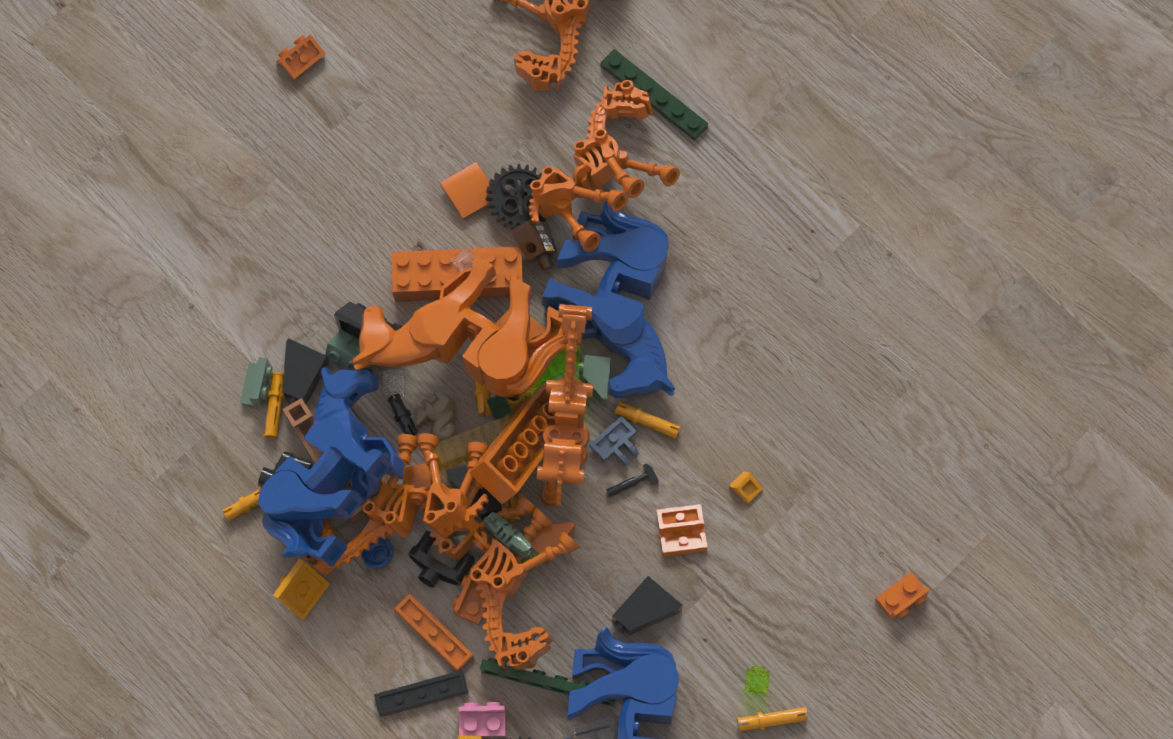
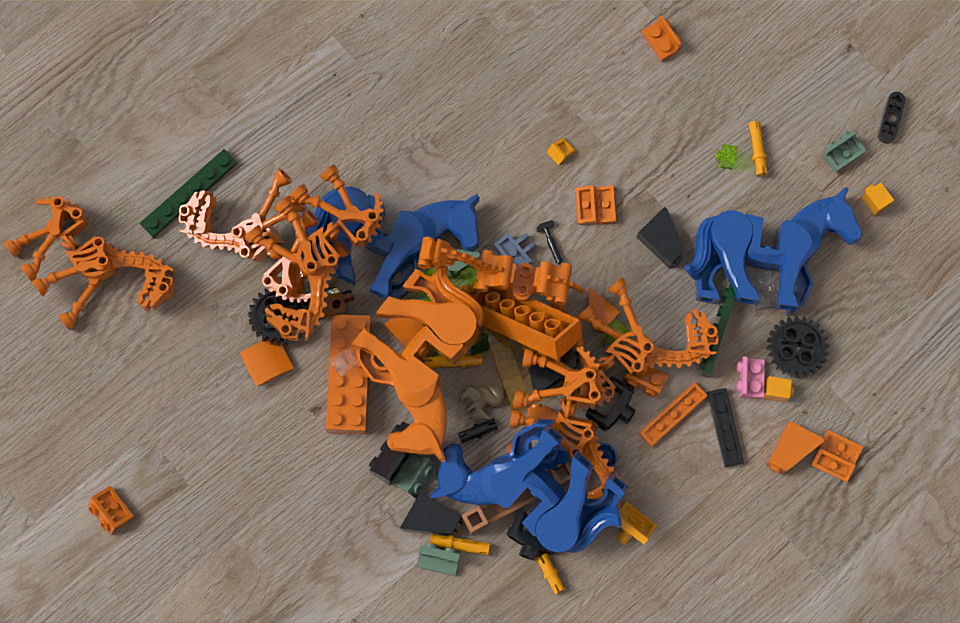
camera: 90 degrees left, 5 degrees up
sand green hinge [484,512,532,560] -> none
light orange pin [614,401,681,439] -> none
none -> orange animal [244,164,384,341]

